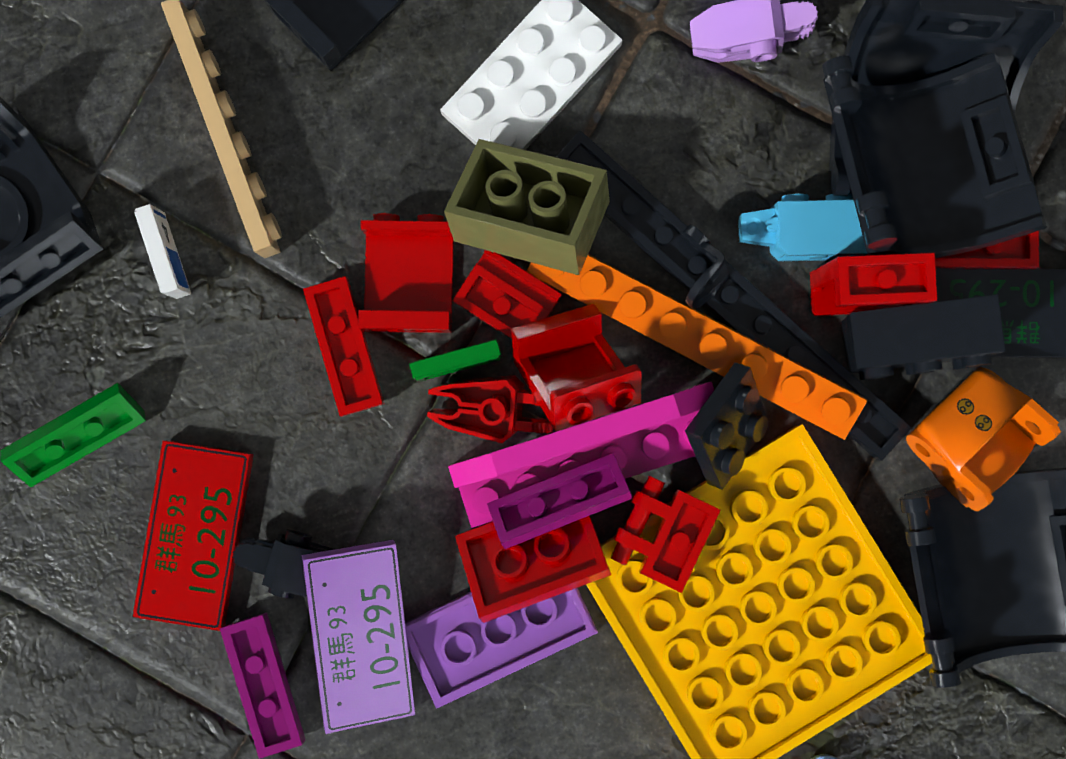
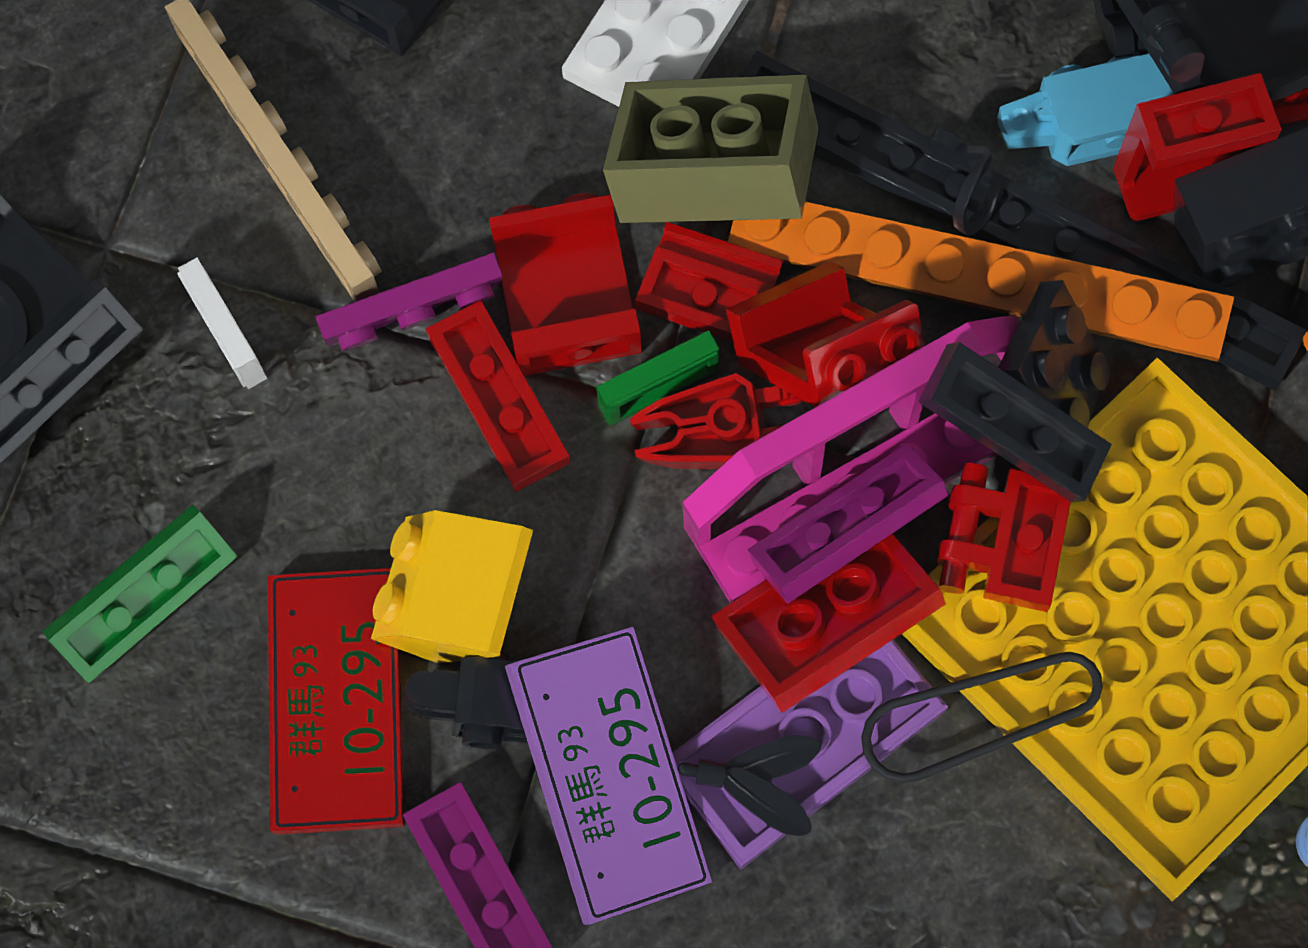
camera: 10 degrees left, 15 degrees down
none -> magenta plate [315,253,502,351]
none -> yellow slope [371,510,533,663]
none -> black piece [678,735,821,836]
none -> black piece [861,652,1103,783]
none -> black plate [918,342,1112,502]

